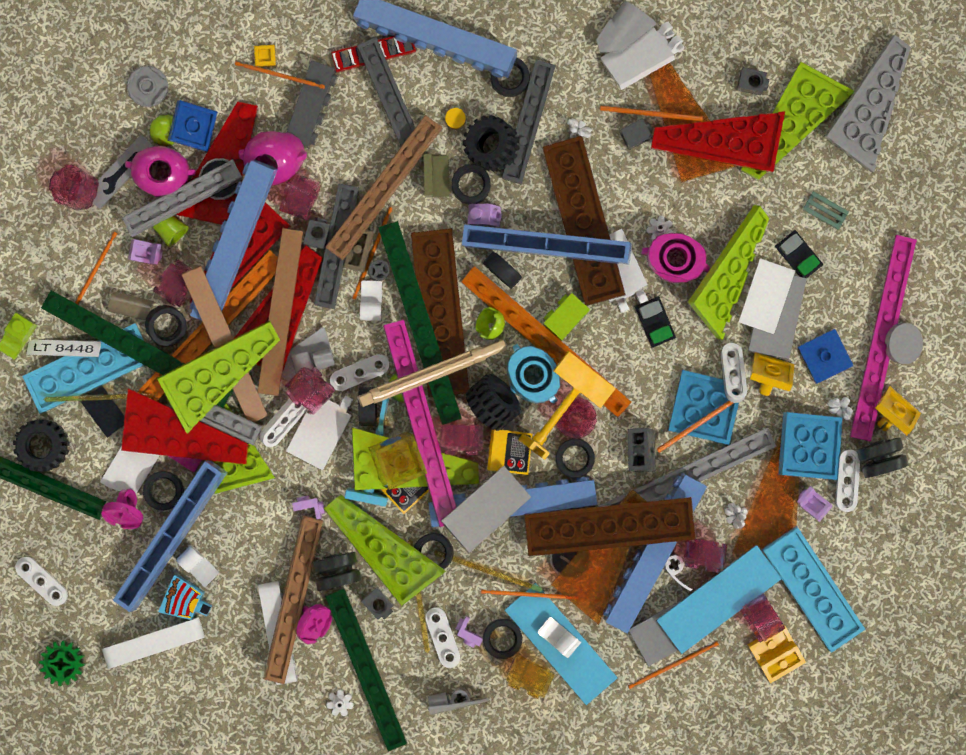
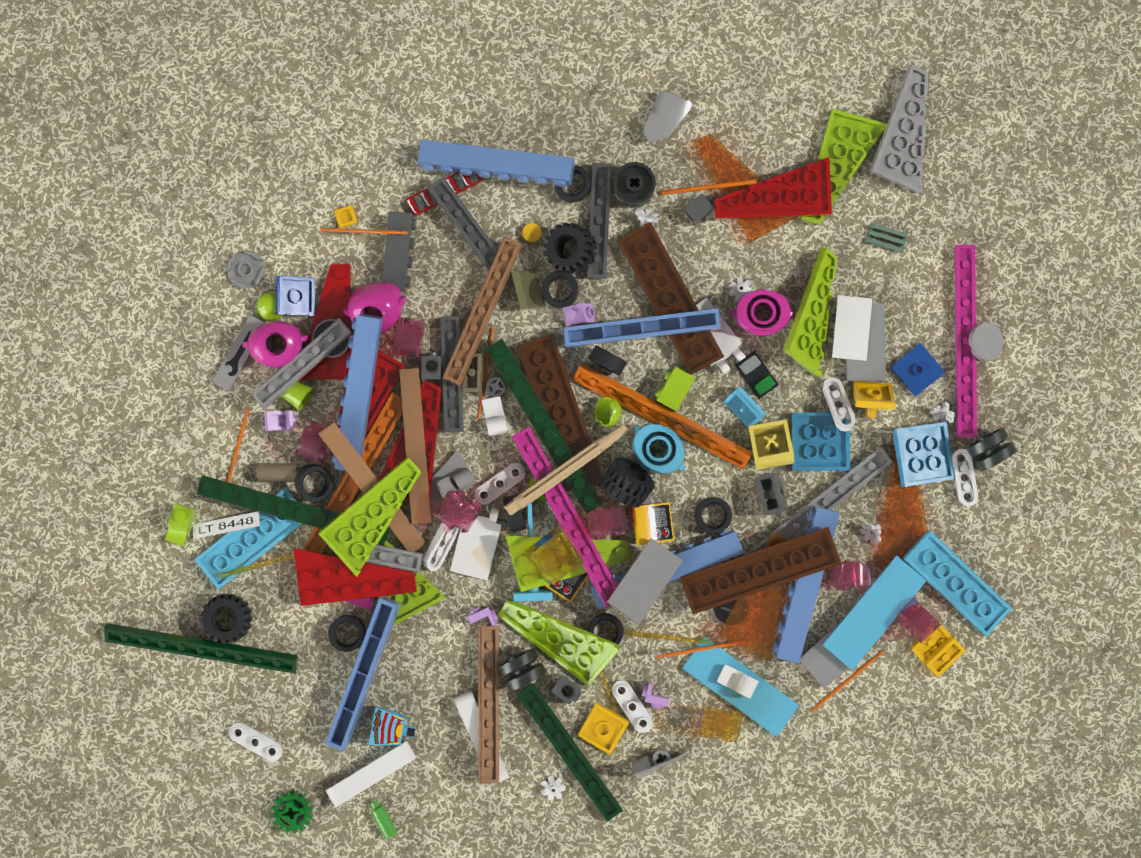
camera: 15 degrees left, 0 degrees up
clear pink brick [49,164,99,210] -> none
black piece [80,385,125,438] -> none
white sticker [100,446,160,494] -> none
dark pink tile [101,489,143,529] -> none
white panel [176,545,219,587] -> none
dark pink tile [297,604,332,644] -> none
black tyre [483,619,522,659] -> none
yellow piece [518,351,616,460] -> none
clear pink brick [556,397,597,439] -> none
white tile [601,21,684,90] -> none
orange axle [657,401,734,453] -> none
white panel [664,554,693,591] -> none
dark grey brick [736,67,769,96] -> none
piece [775,230,824,278] -> none
lavender bracket [797,486,833,522] -> none
yellow tile [875,386,921,436] -> none
none -> bright green cylinder [370,800,398,839]
none -> yellow tile [577,702,630,755]
none -> pearl dark grey wheel [613,162,656,208]
none -> medium azure hinge [723,386,766,429]
none -> light yellow brick [748,419,795,470]

